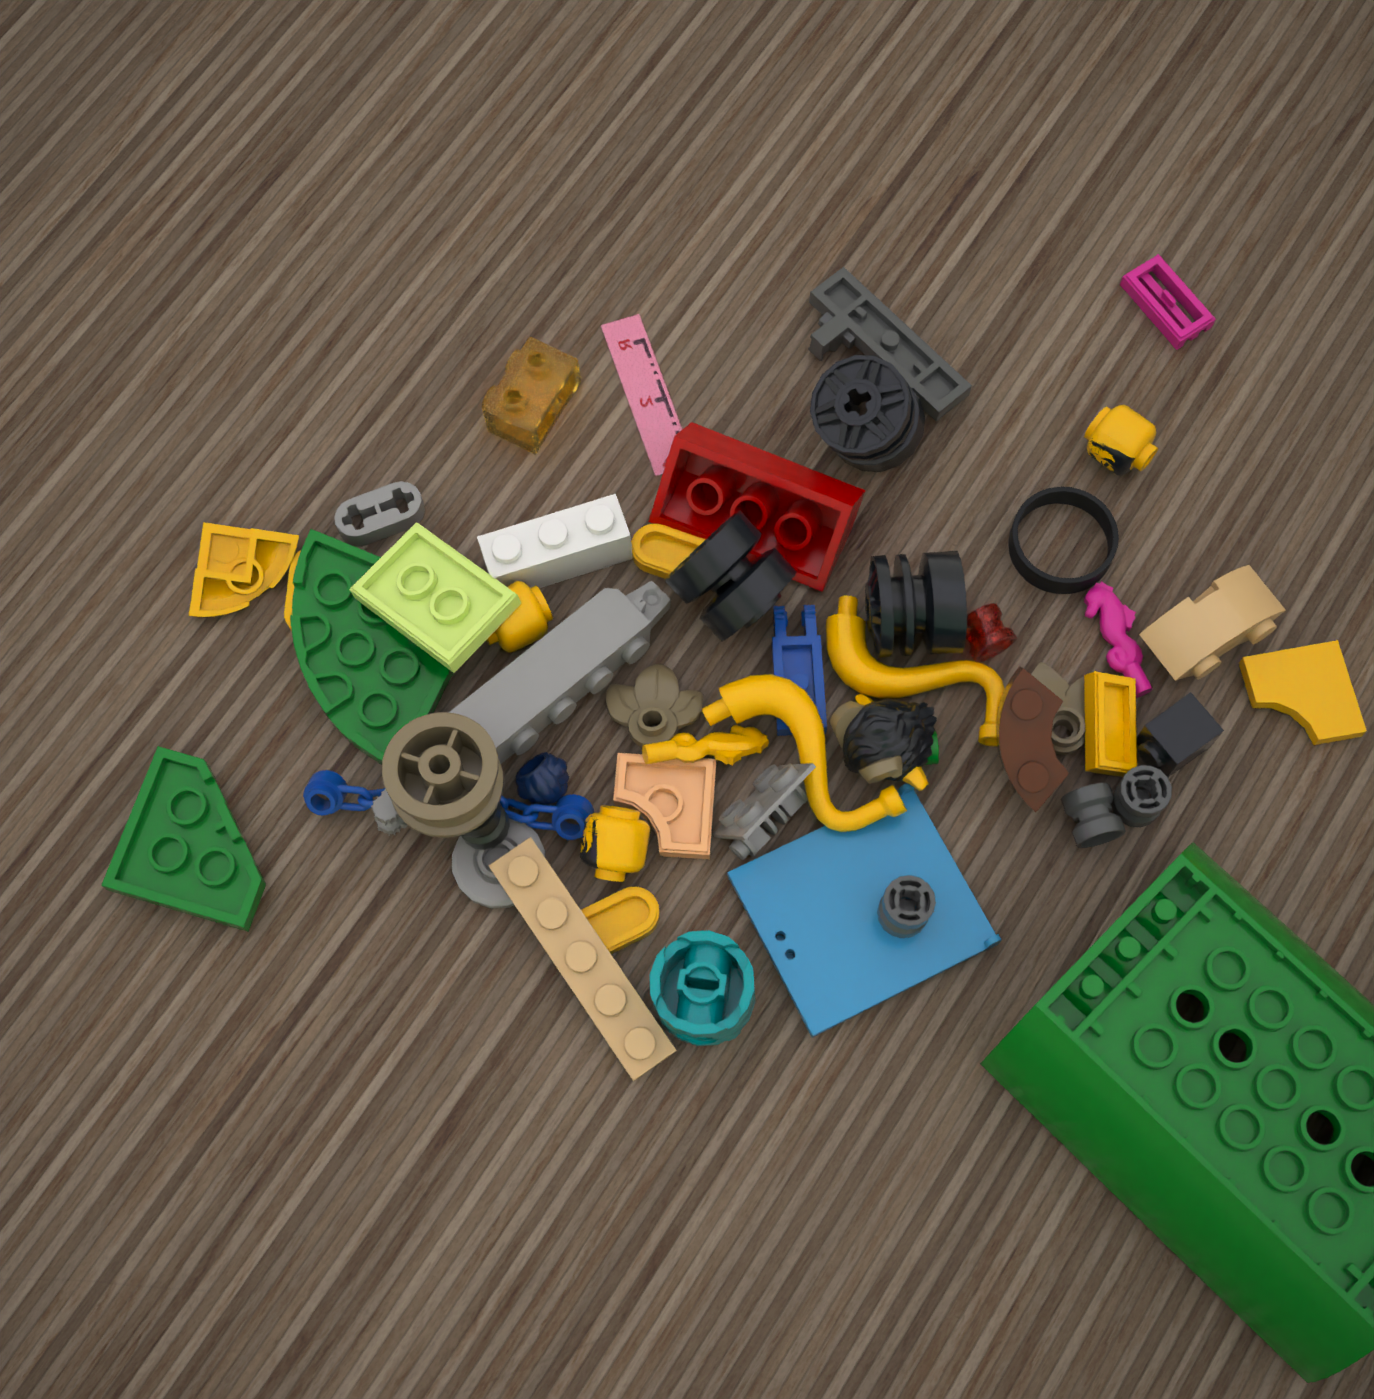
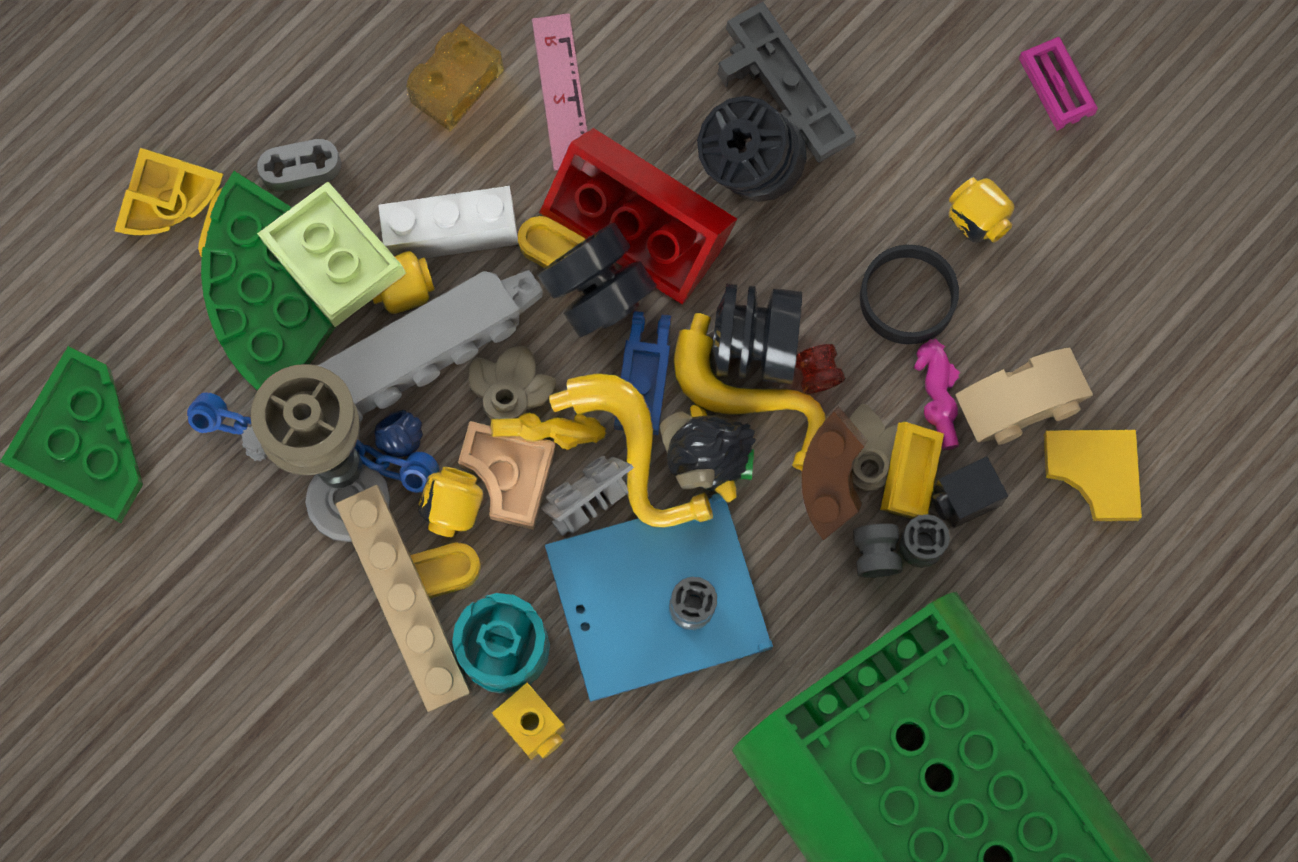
camera: 10 degrees right, 5 degrees up
none -> yellow brick [492,682,566,760]

